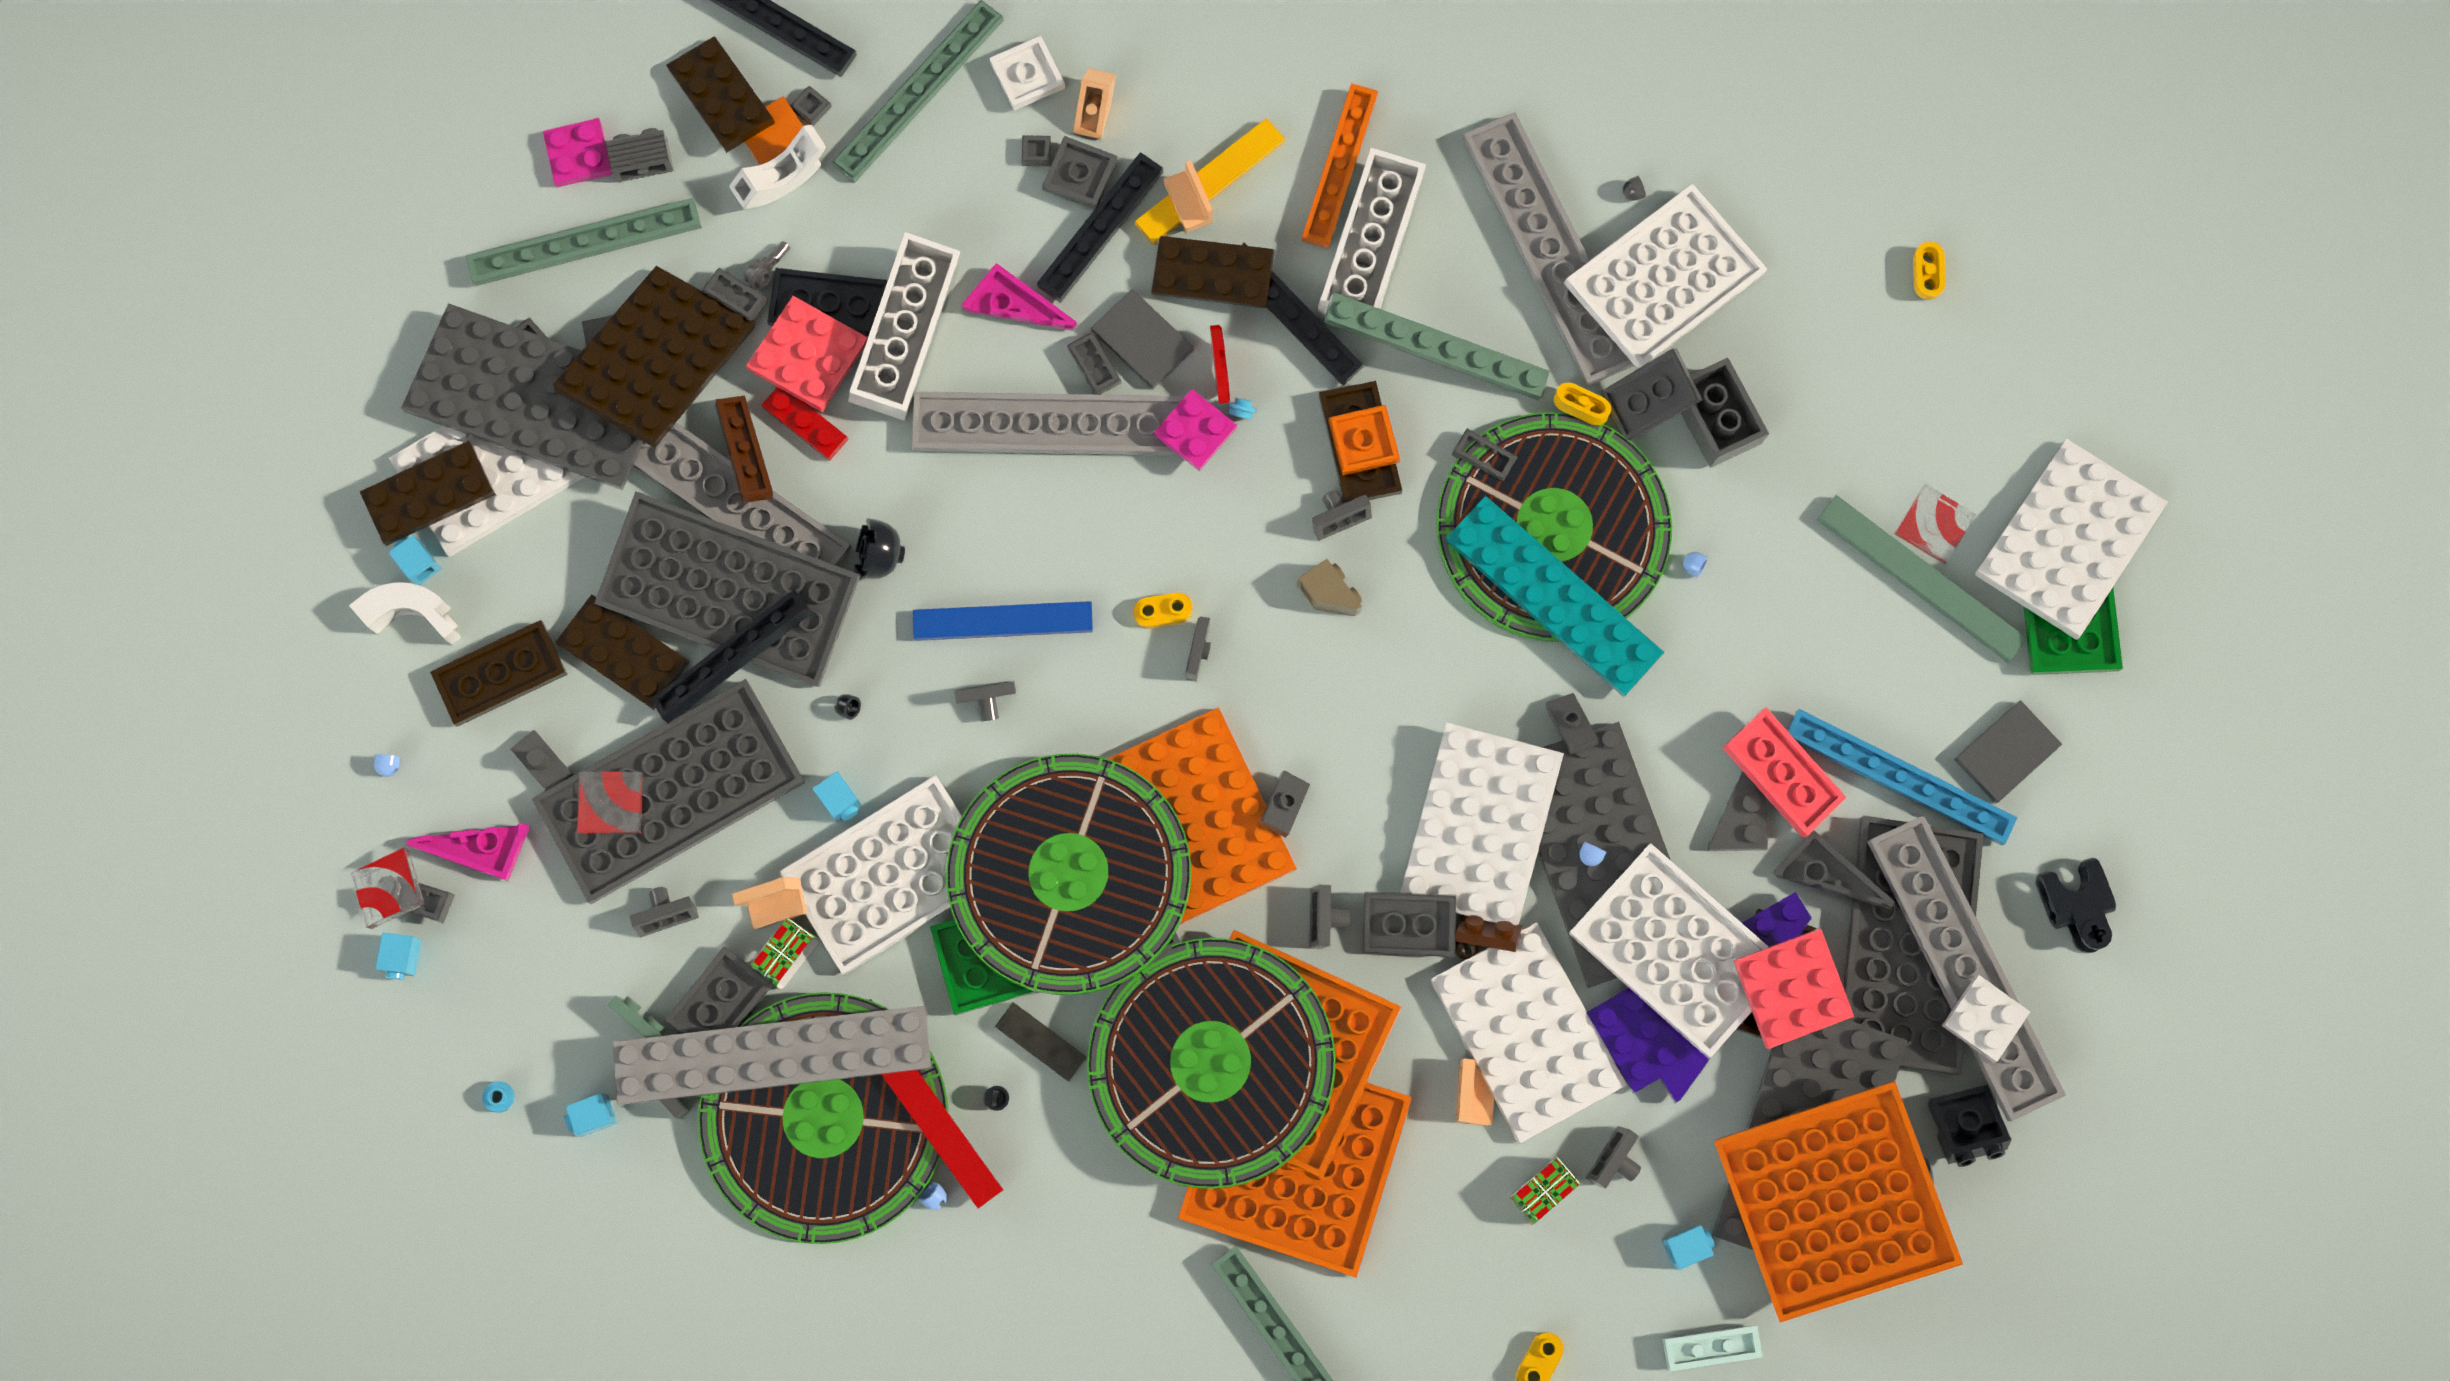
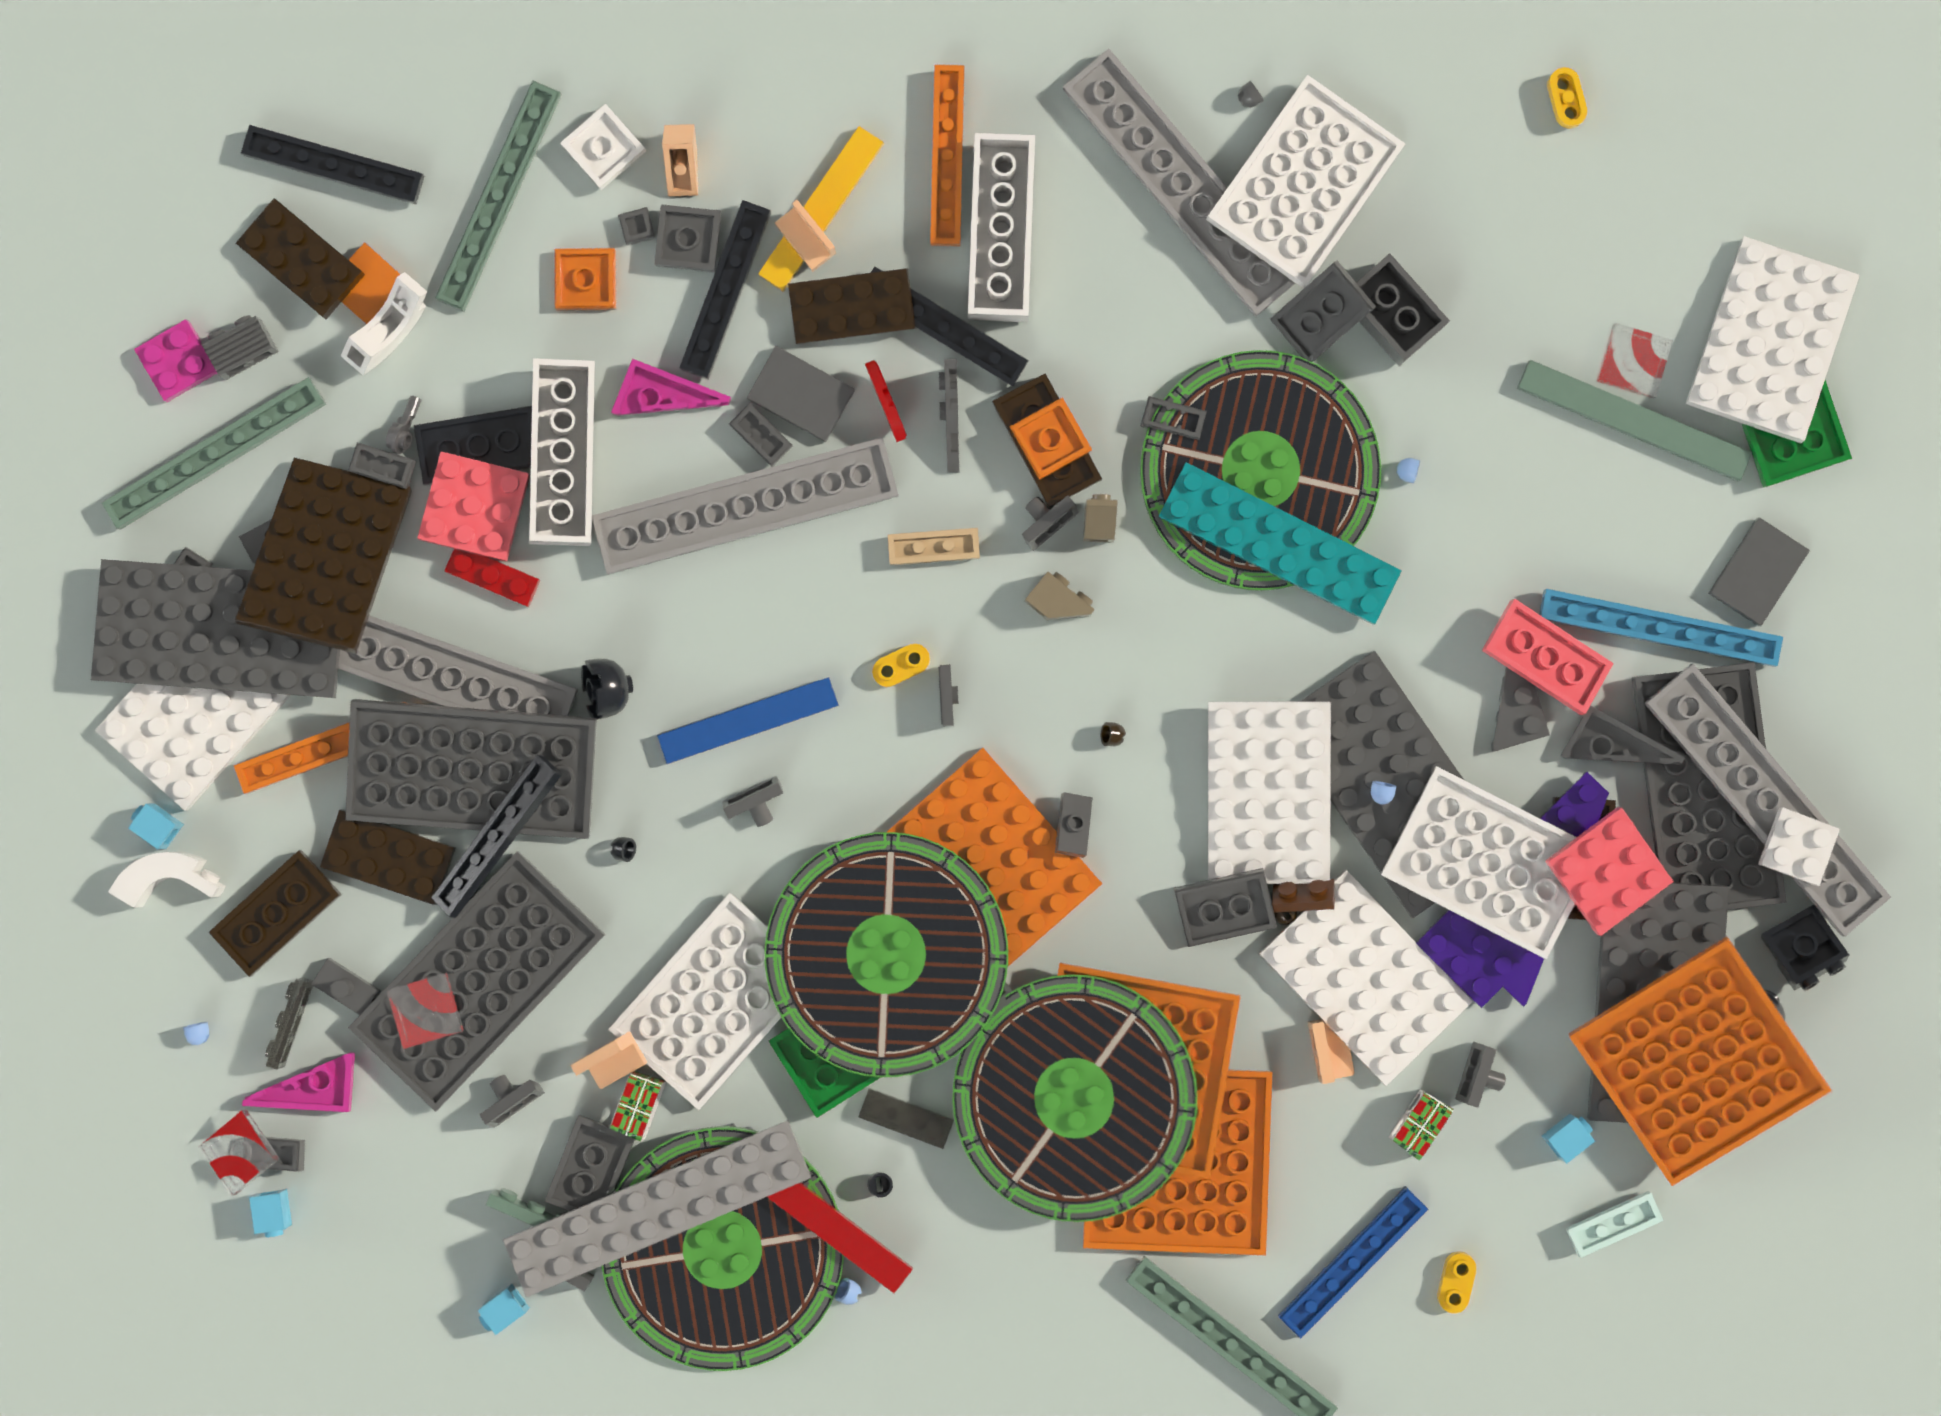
camera: 15 degrees left, 10 degrees up
dark brown plate [359,441,496,546] -> none
medium azure plate [482,1081,515,1113] -> none
reddish brown plate [715,395,773,503] -> none
dark grey tile [790,86,832,126] -> none
medium azure brick [813,771,862,822] -> none
dark pink plate [1154,389,1237,472] -> none
medium azure plate [1228,397,1257,419] -> none
dark grey tile [1309,884,1351,949] -> none
sand green plate [1323,292,1550,400] -> none
dark grey plate [1546,693,1598,755] -> none
yellow plate [1553,383,1611,425] -> none
black piece [2035,858,2116,953] -> none
none -> orange plate [234,702,407,794]
none -> clear smoke plate [265,977,313,1070]
none -> orange tile [555,248,616,310]
none -> tan plate [887,528,980,565]
none -> dark grey wing [939,359,959,473]
none -> dark tan slope [1083,494,1118,543]
none -> dark brown hinge [1100,722,1126,747]
none -> blue tile [1278,1186,1429,1339]

